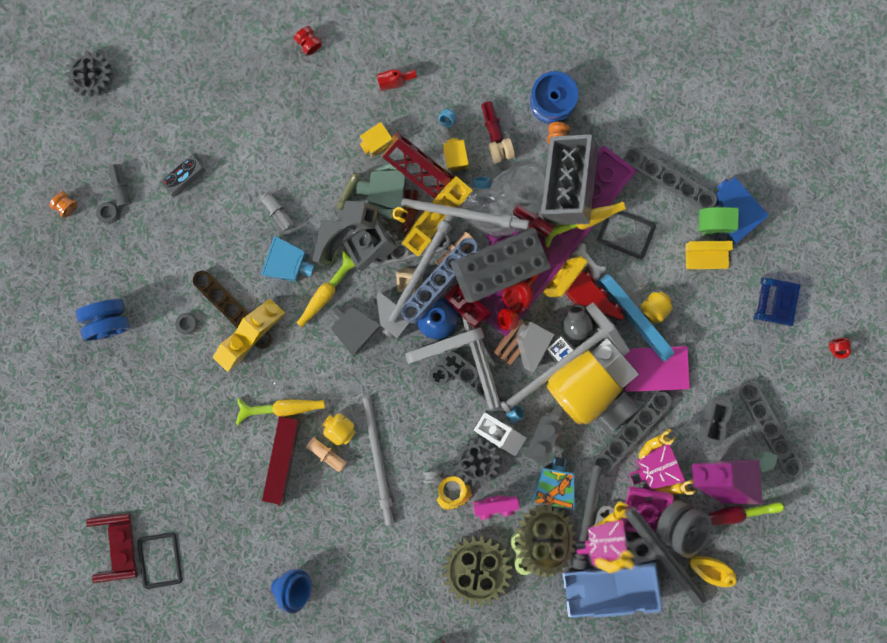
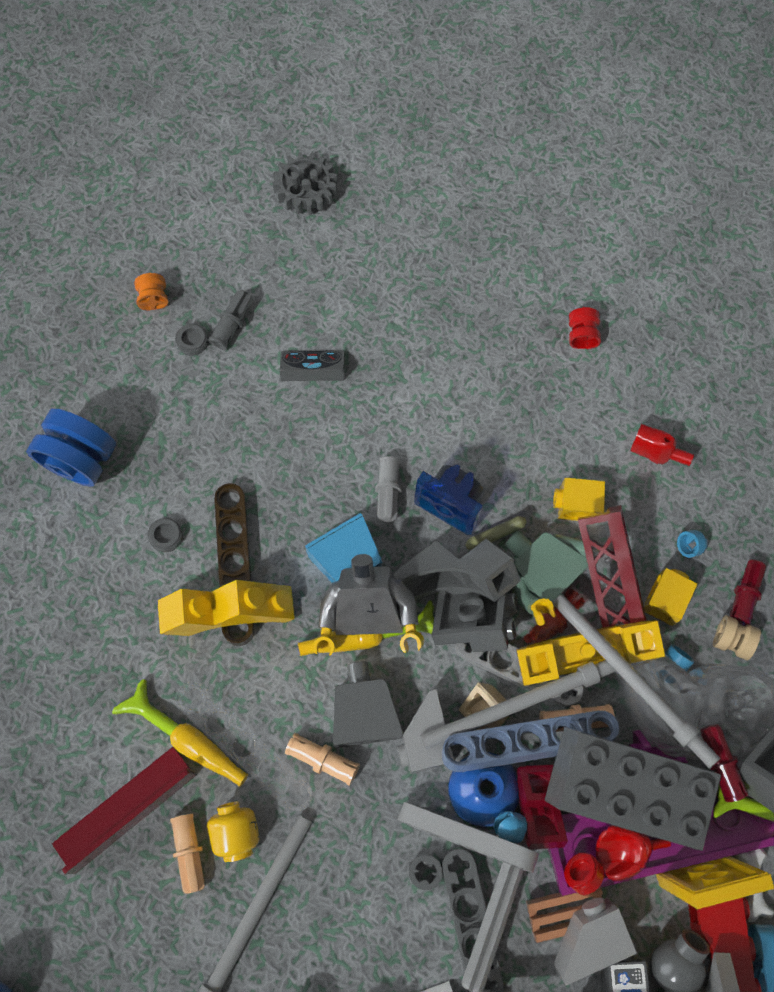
camera: 30 degrees right, 15 degrees down
none -> light nougat pin [285,733,360,786]
none -> flat silver torso [313,554,424,656]
none -> clear blue piece [414,464,484,536]
none -> dark azure hinge [493,811,527,844]

